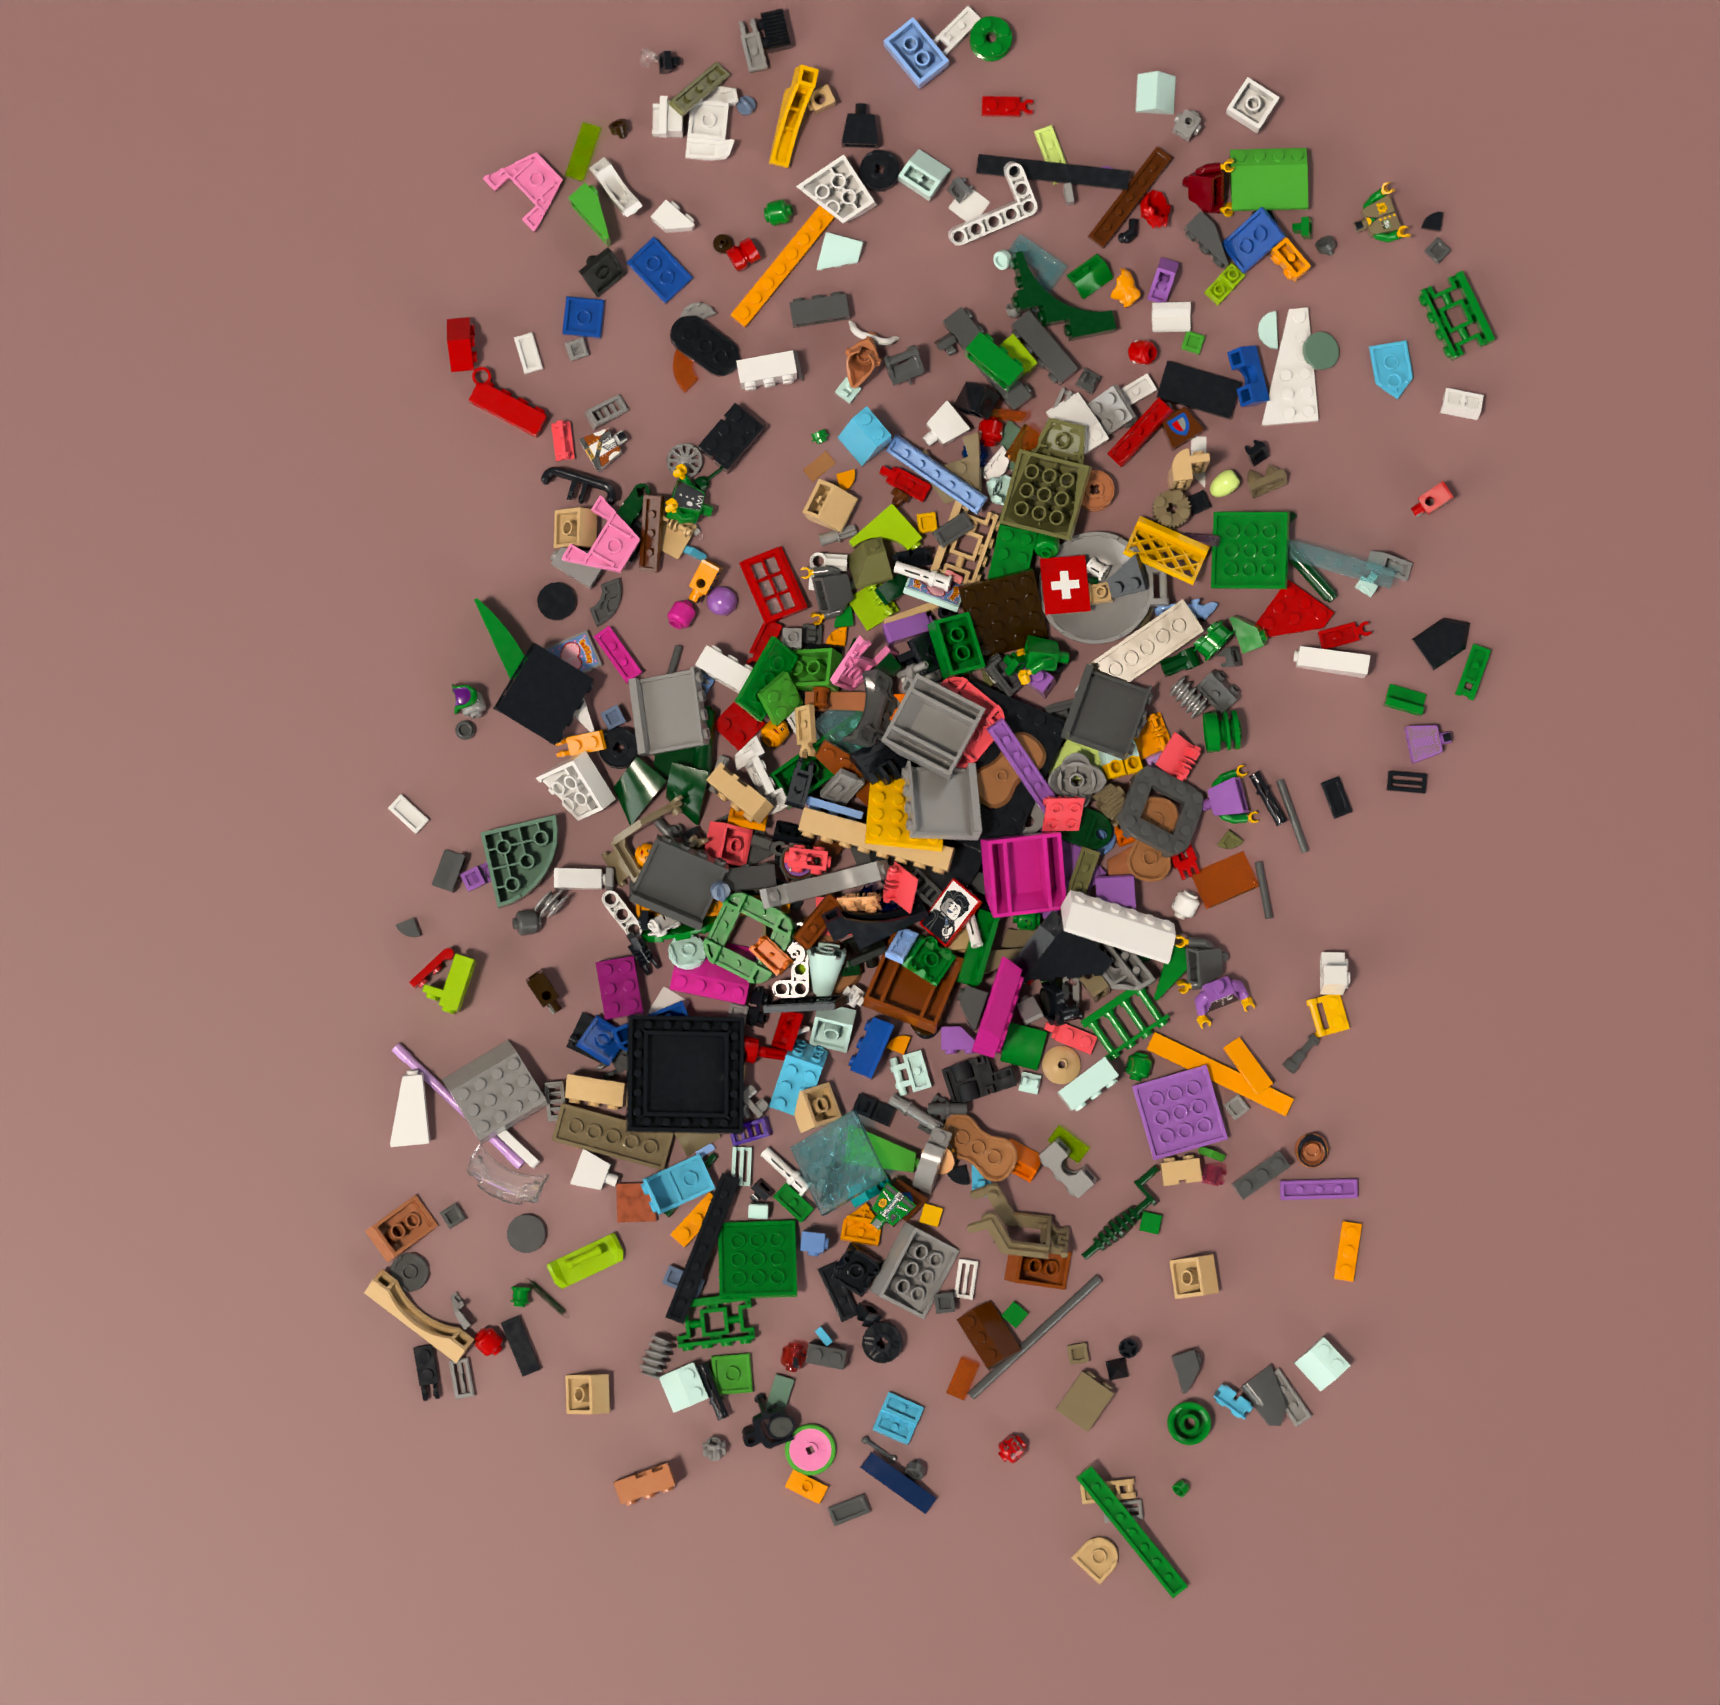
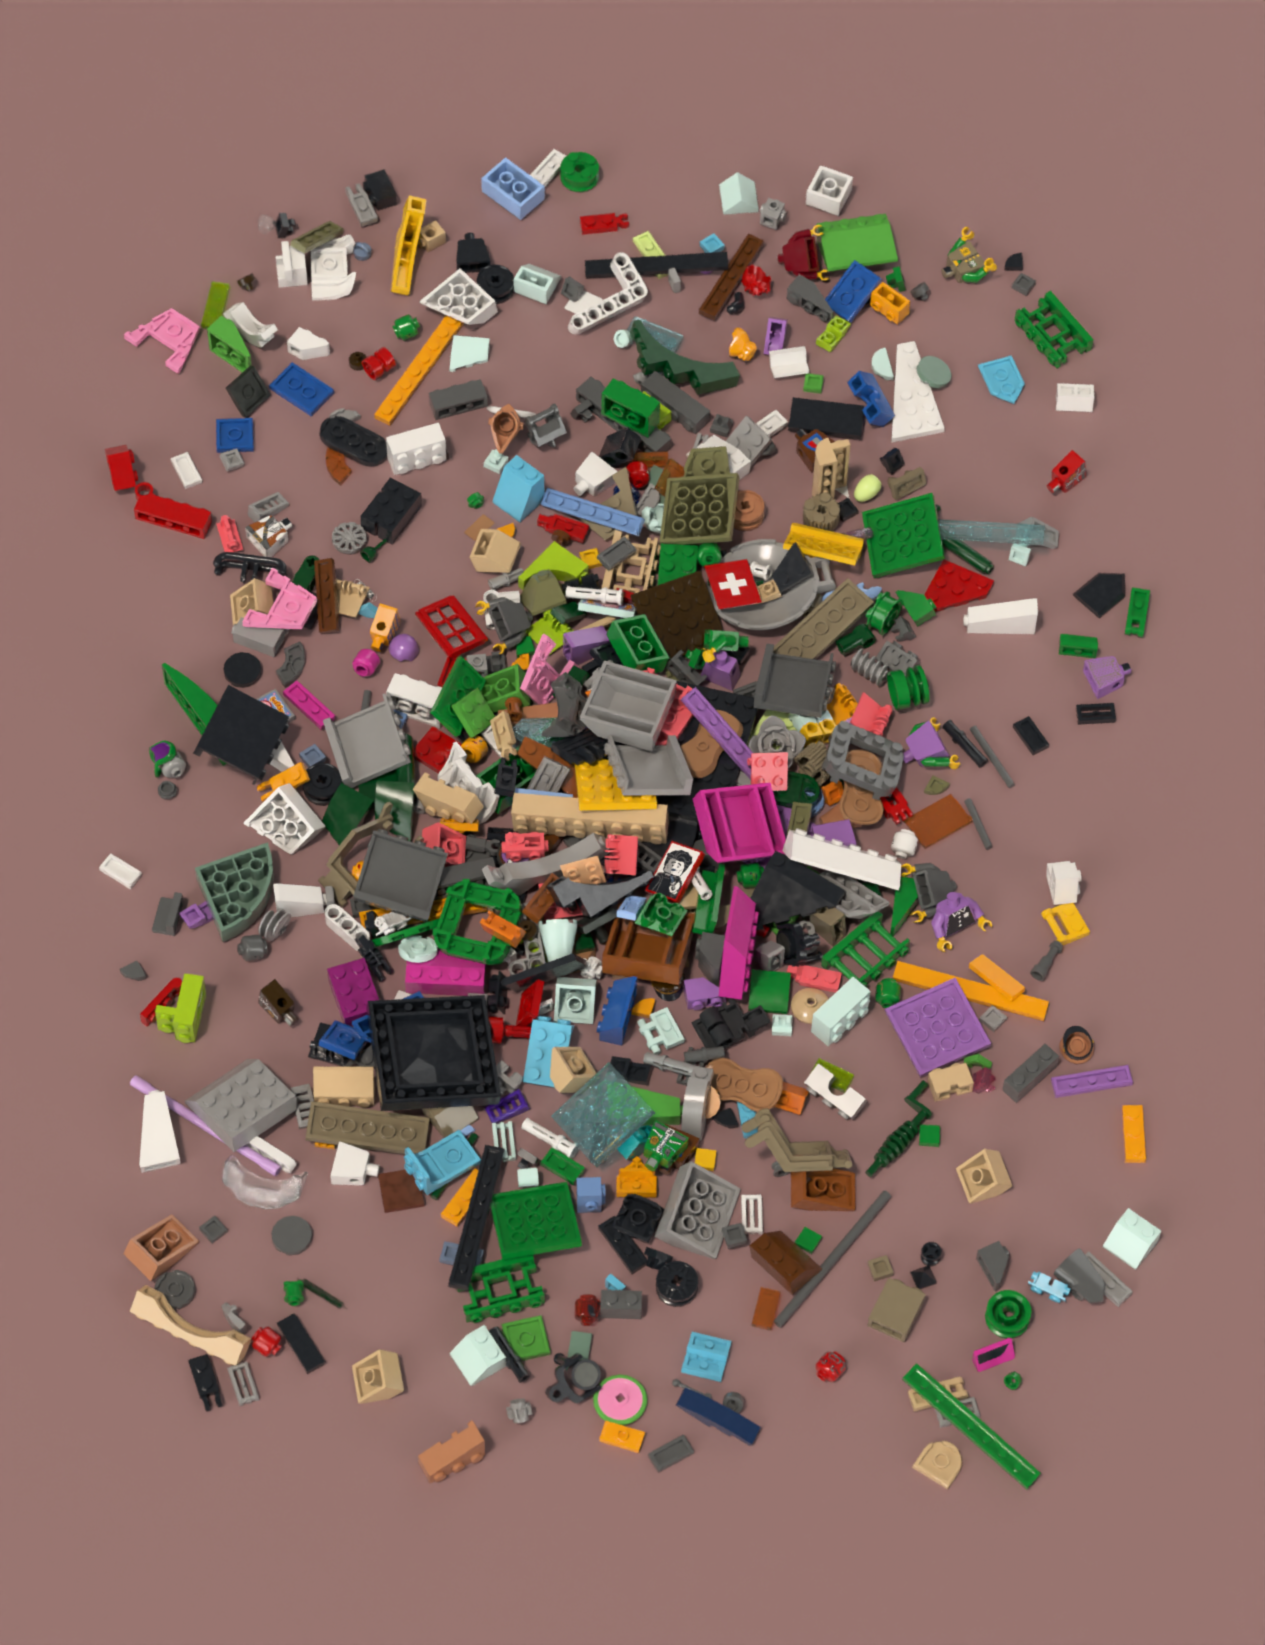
camera: 10 degrees left, 25 degrees down
lime piece [547,1233,623,1289] -> none
light grey piece [639,1335,673,1379] -> none
torso [665,464,713,524] -> none
sand blue tile [710,881,730,902] -> none
green panel [1066,254,1113,299] -> none
red tile [1107,398,1173,467] -> none
red head [1128,340,1157,365] -> none
red plate [1317,621,1372,649] -> none
none -> medium azure plate [700,234,725,253]
none -> dark pink slope [972,1338,1015,1372]

